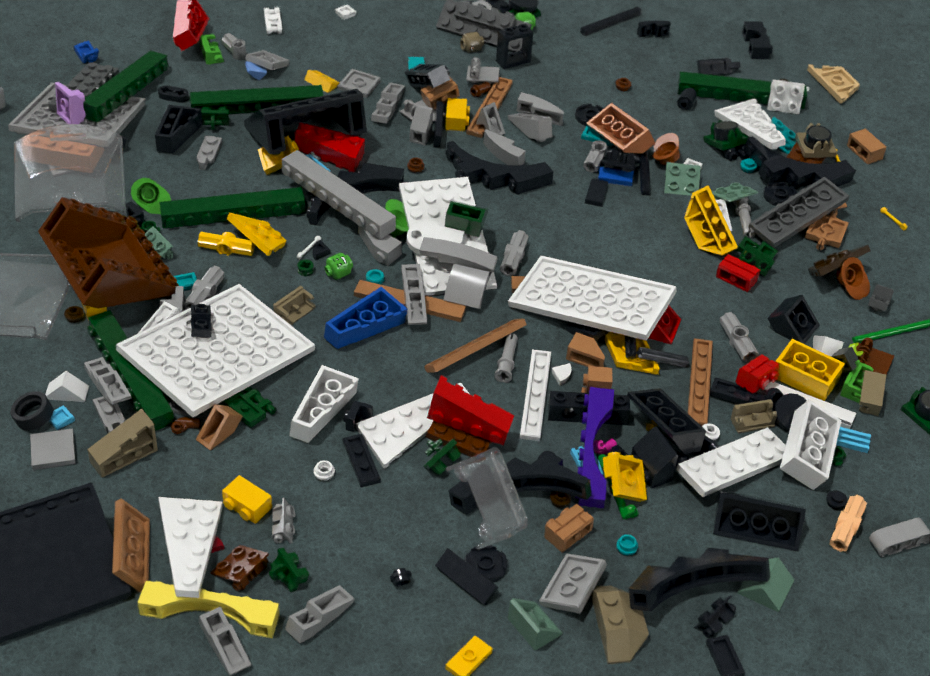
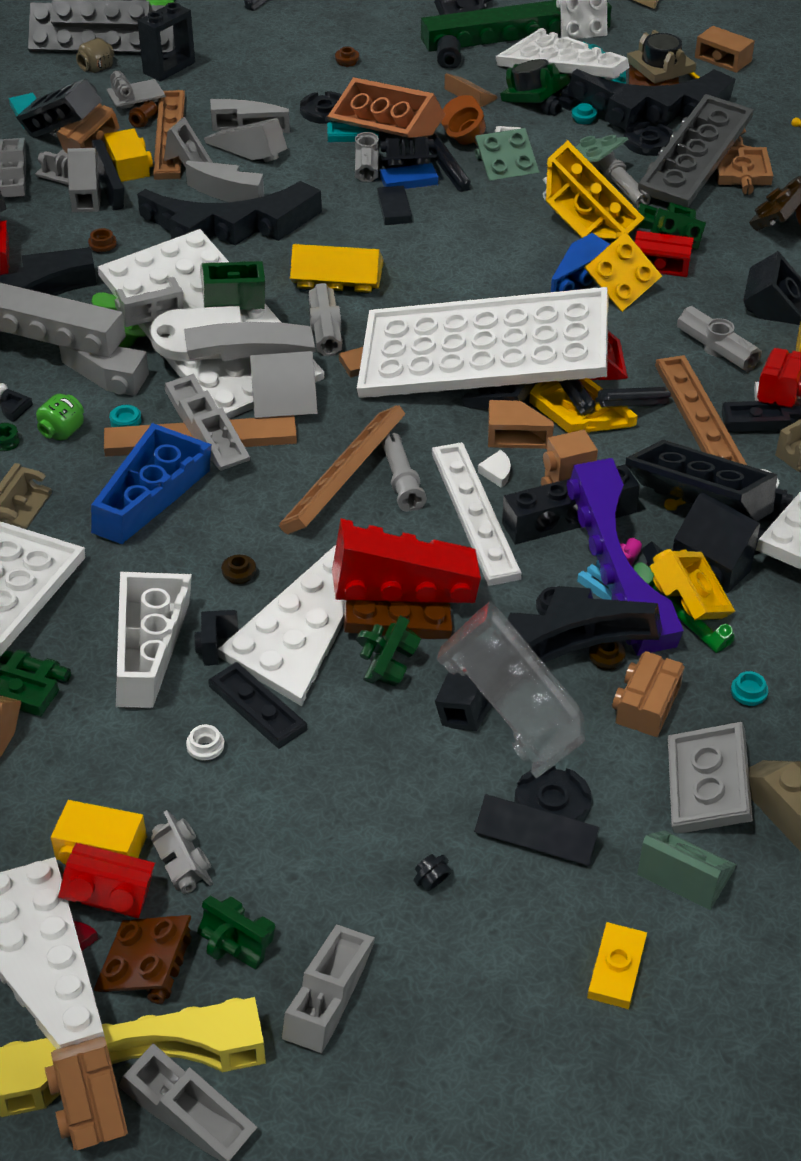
camera: 20 degrees left, 0 degrees up
none -> medium nougat brick [45,1037,128,1150]
none -> red brick [58,843,155,918]
none -> light grey hinge [115,277,183,327]
none -> dark brown plate [221,554,256,584]
none -> yellow slope [290,244,384,293]
none -> medium nougat slope [445,73,497,107]
none -> blue slope [551,233,610,292]
none -> yellow hinge [584,232,662,312]

